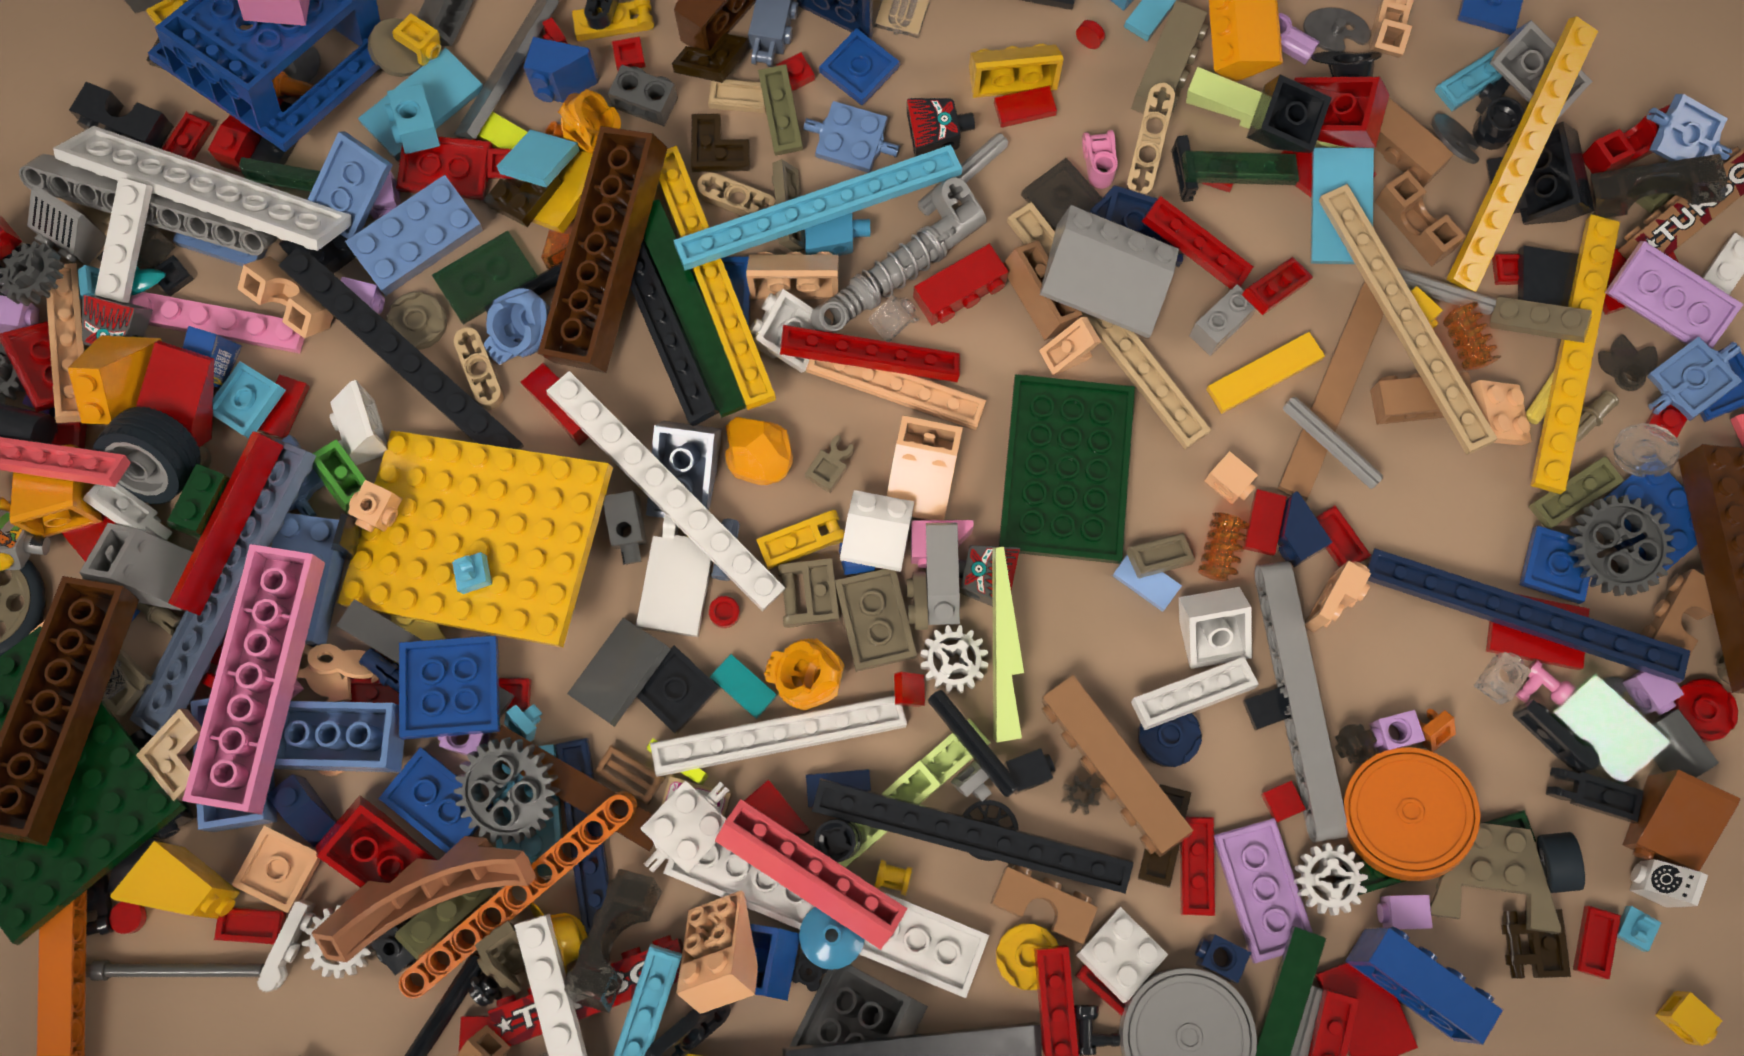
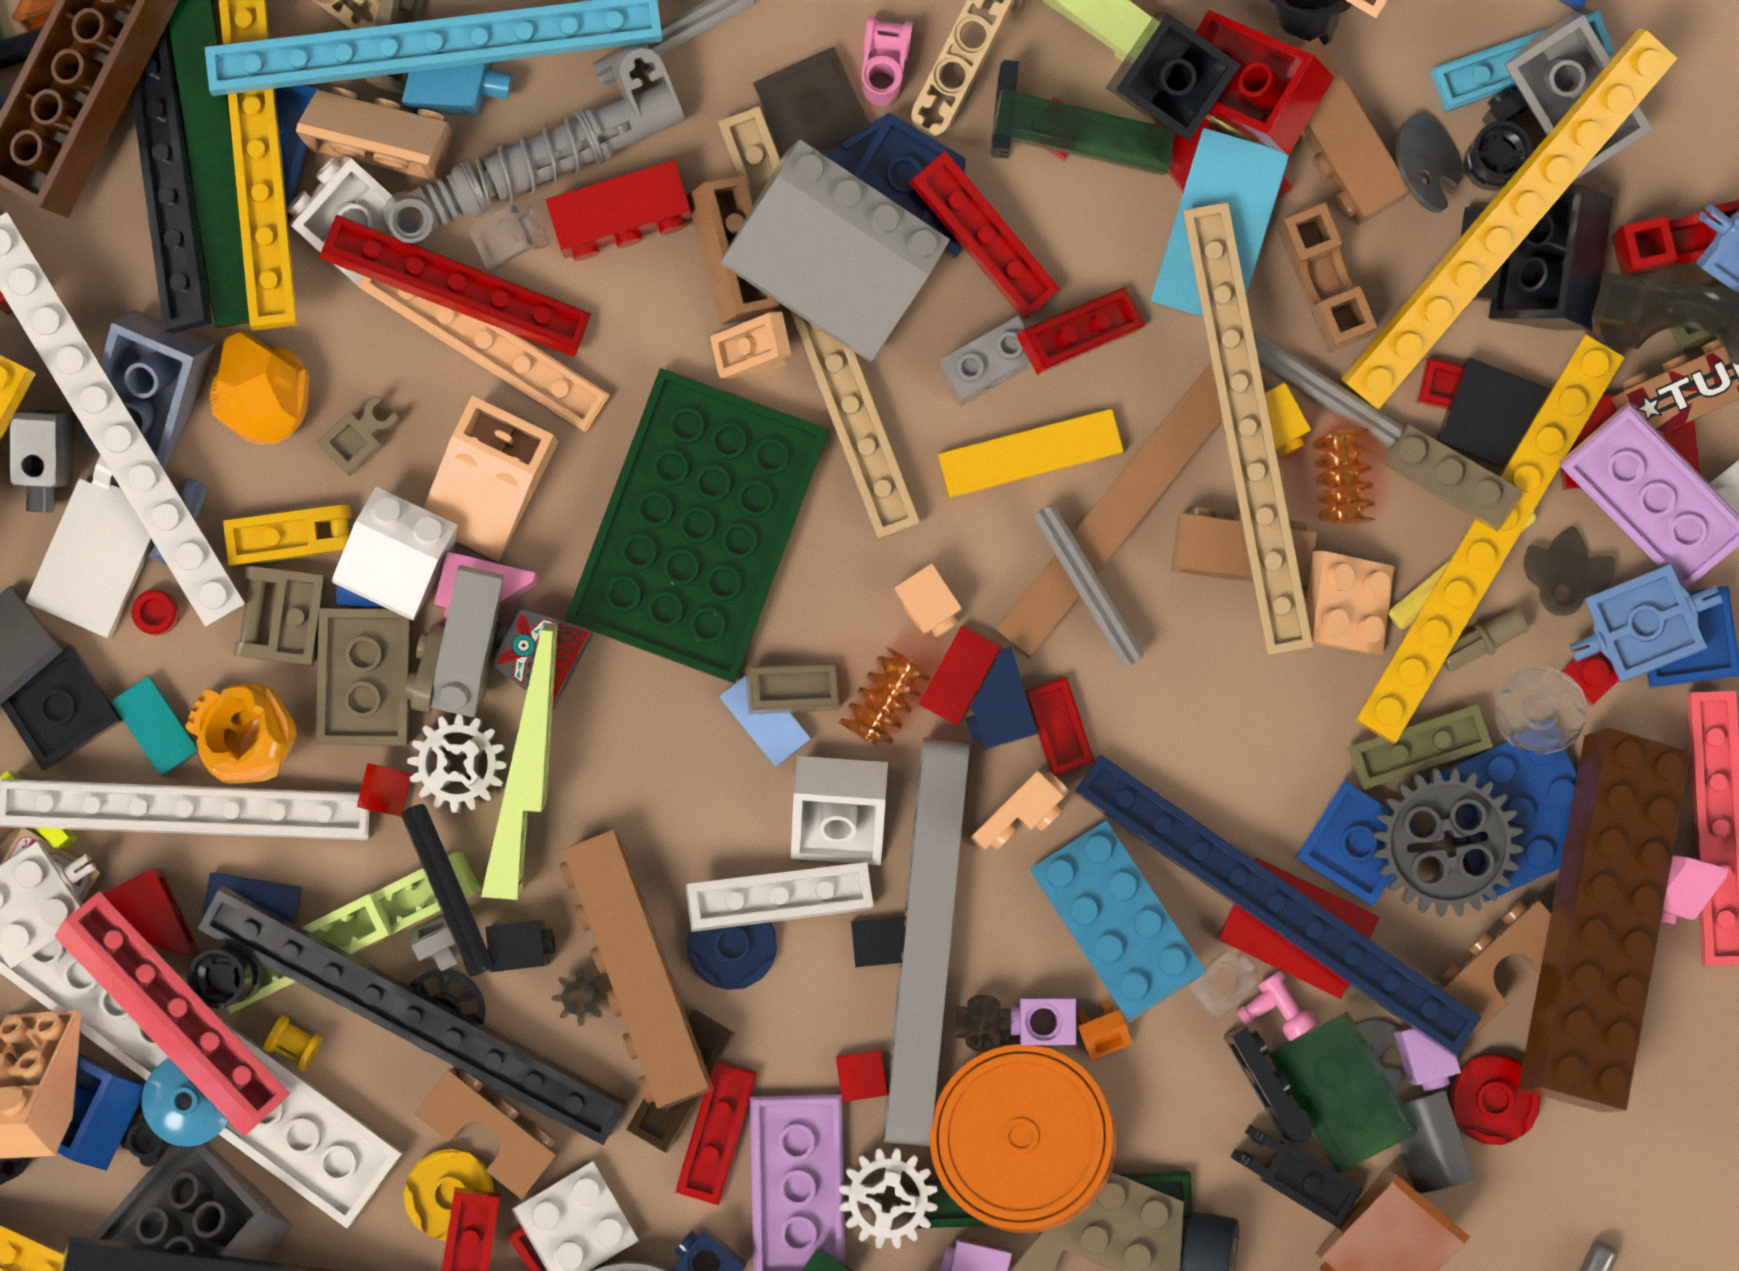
camera: 15 degrees right, 10 degrees up
none -> dark azure plate [1030,820,1206,1023]

